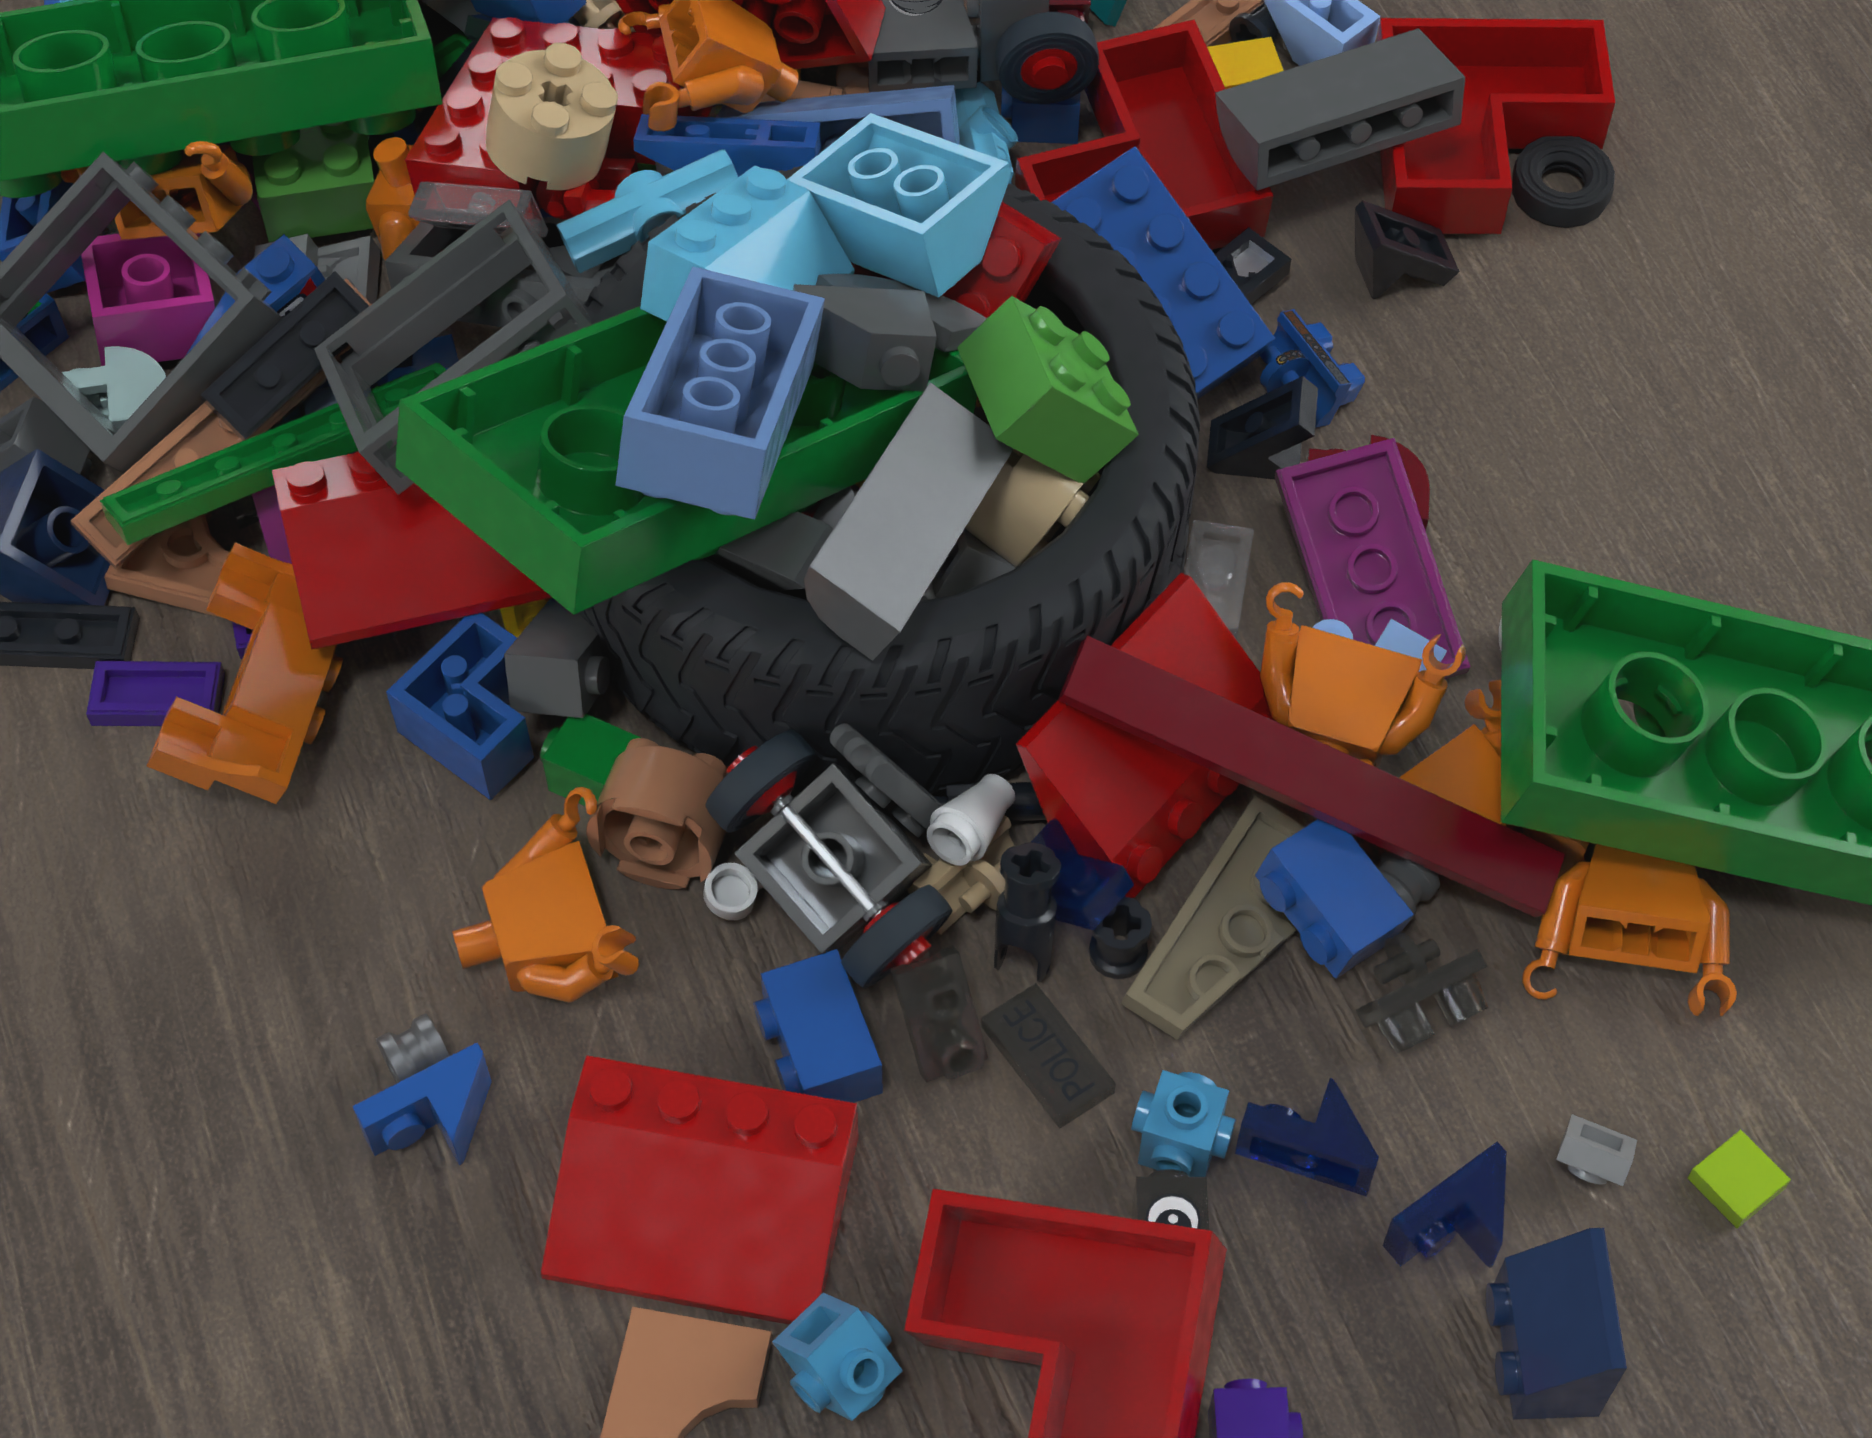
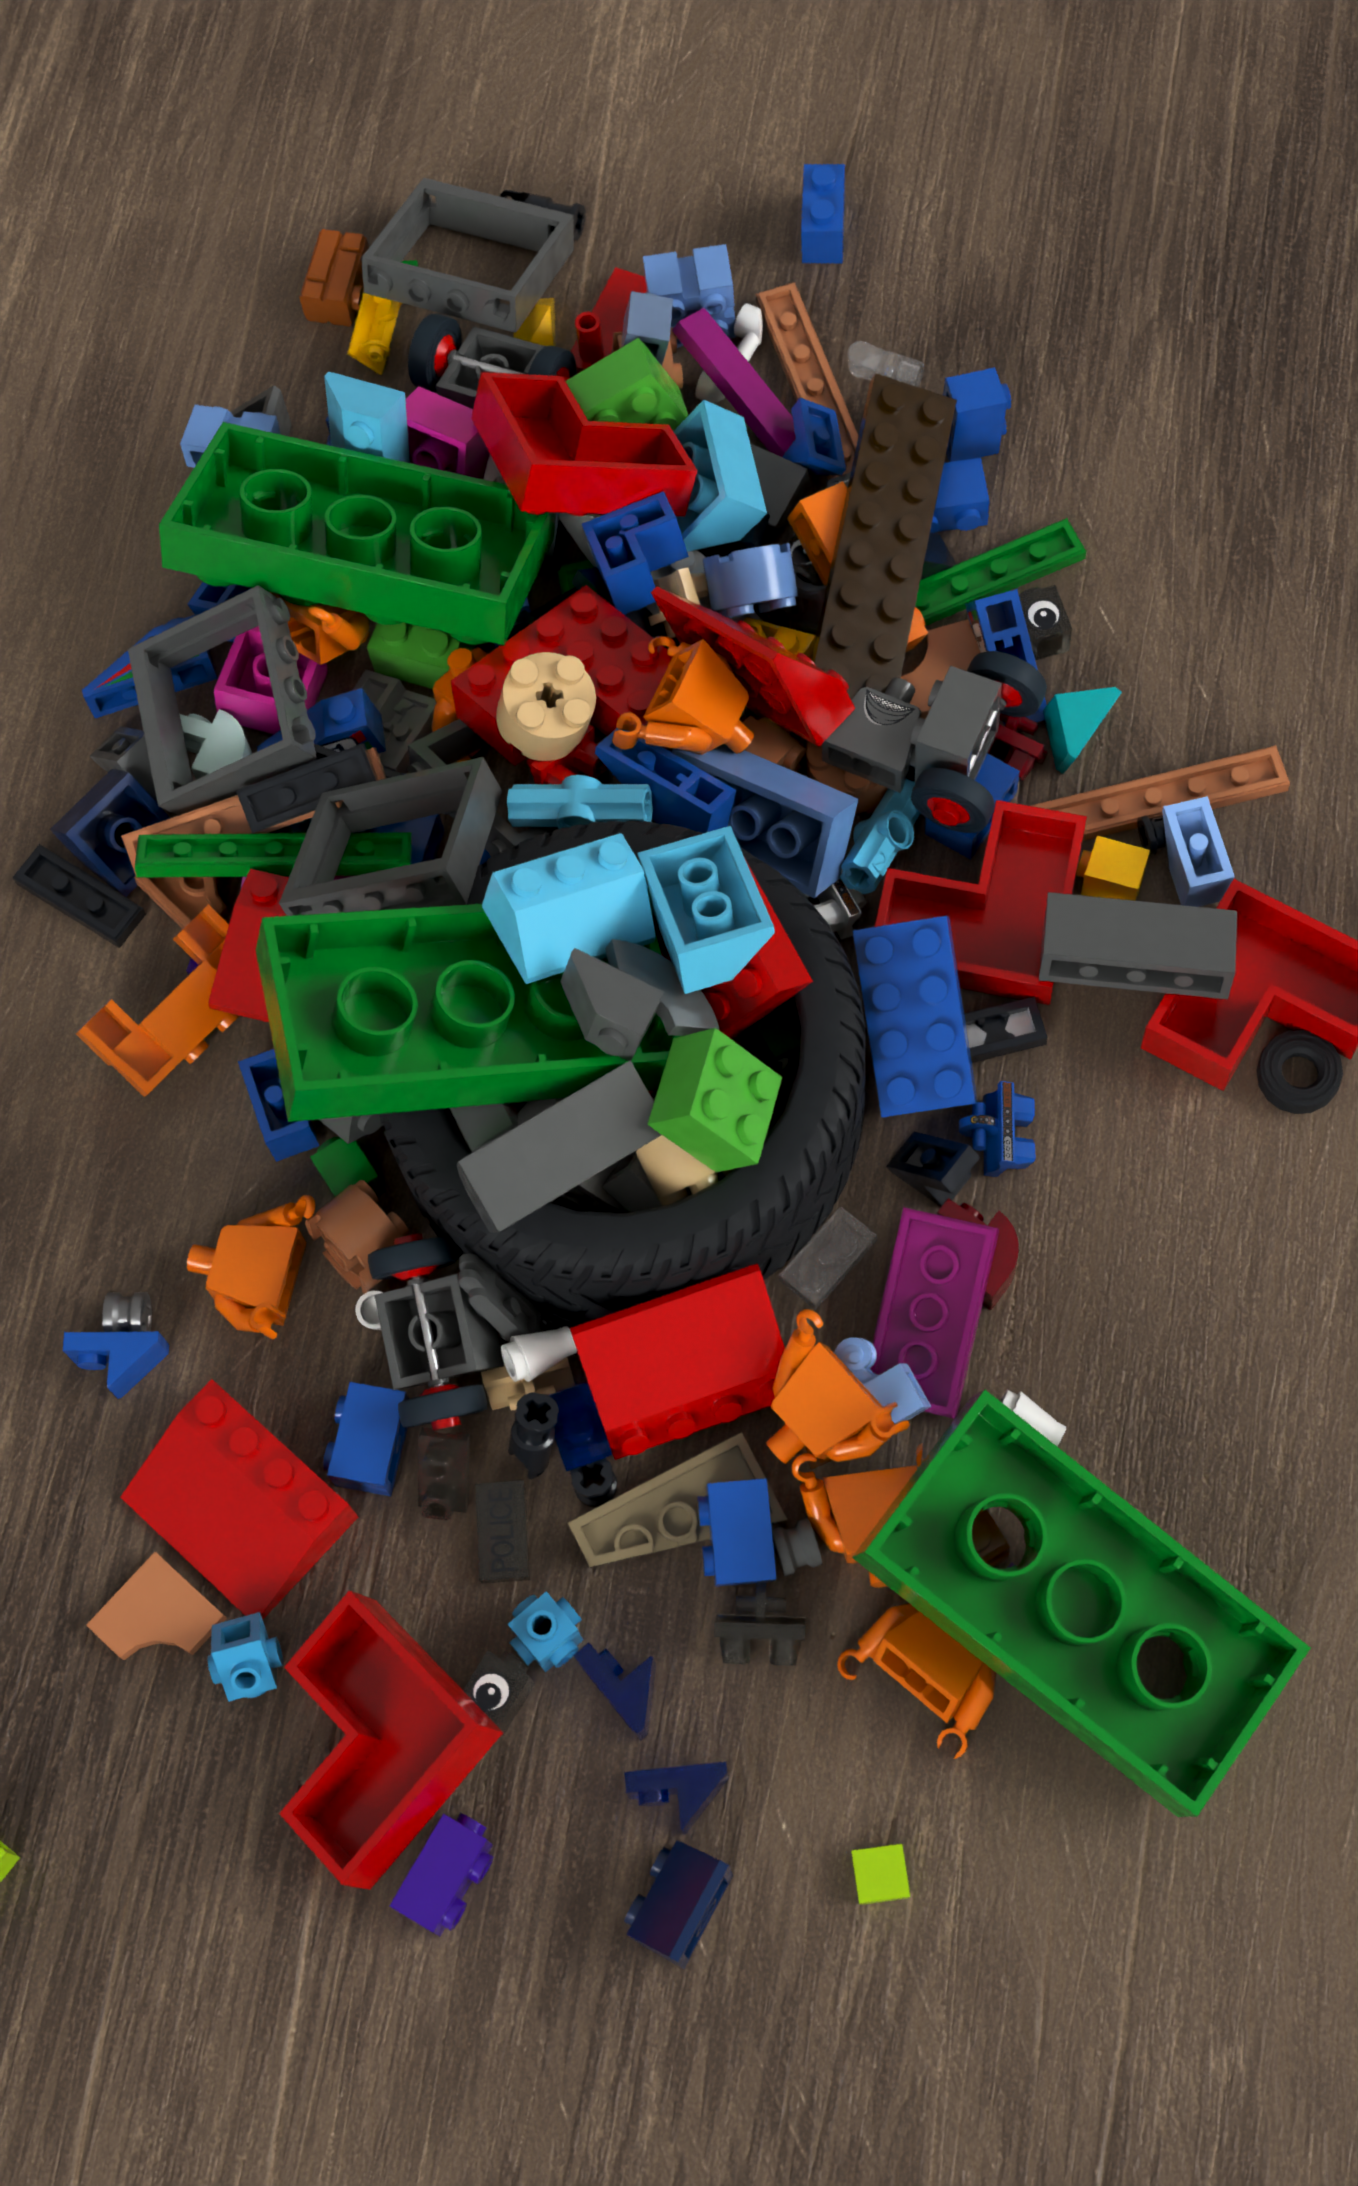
camera: 40 degrees right, 10 degrees up
dark purple tile [86,661,225,726] -> none
clear slope [408,182,548,237] -> none
medium blue brick [615,267,825,520] -> none
dark red tile [1058,635,1565,918] -> none
black slope [1355,200,1460,299] -> none
light grey plate [1556,1114,1637,1186] -> none

